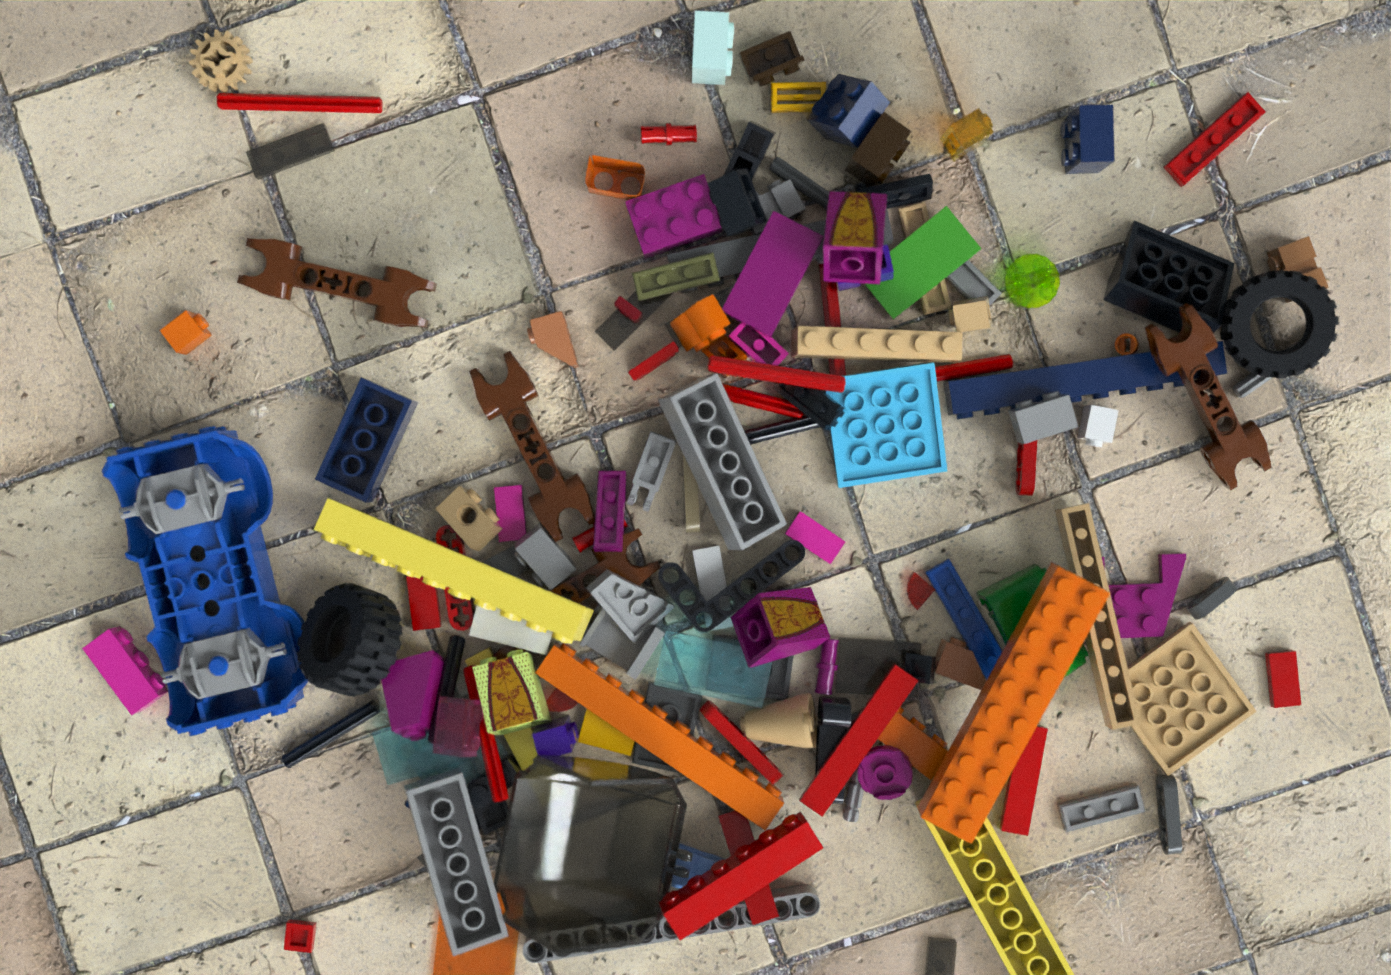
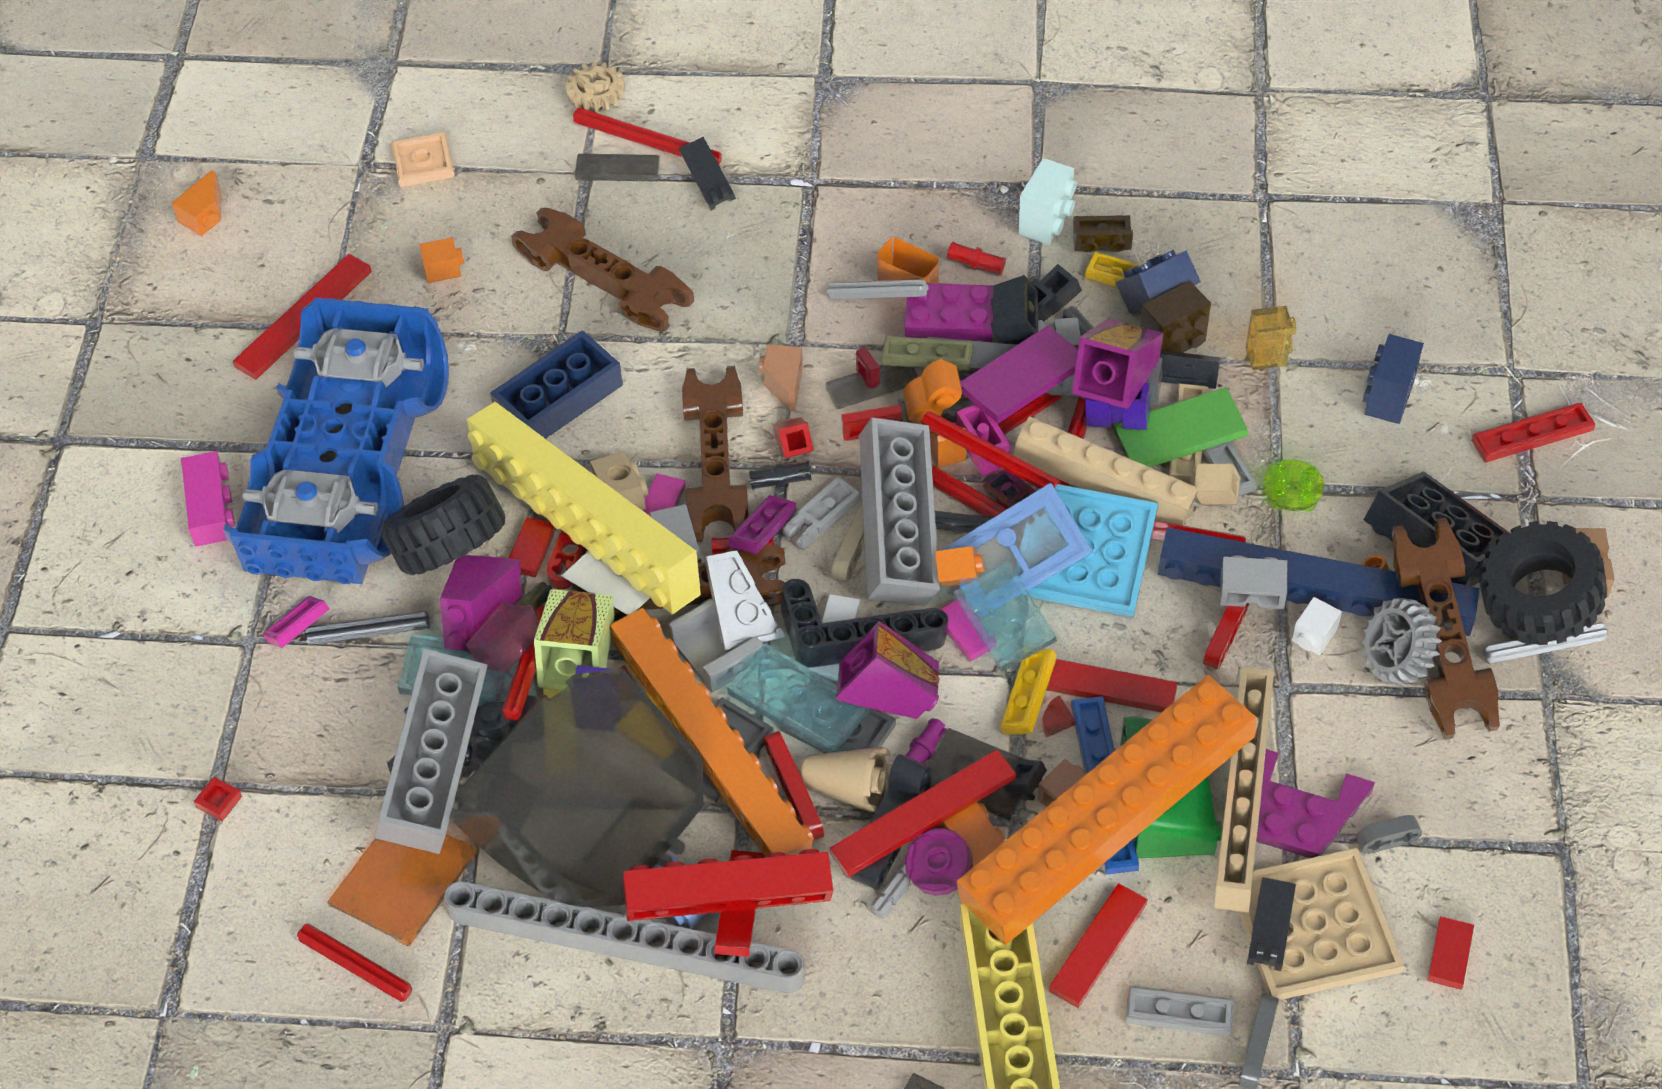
camera: 25 degrees right, 35 degrees down
none -> red tile [233,254,372,380]
none -> dark pink tile [263,596,329,648]
none -> light nougat tile [391,132,455,187]
none -> black hinge [679,137,736,211]
none -> black pin [749,461,812,490]
none -> red brick [772,417,814,459]
none -> light grey axle [827,279,929,299]
none -> orange brick [935,546,985,587]
none -> medium blue door [942,483,1093,620]
none -> clear light blue plate [954,562,1057,672]
none -> yellow tile [999,649,1057,735]
none -> red tile [1046,659,1178,713]
none -> black hinge [1247,877,1296,971]
none -> light grey gear [1360,598,1442,685]

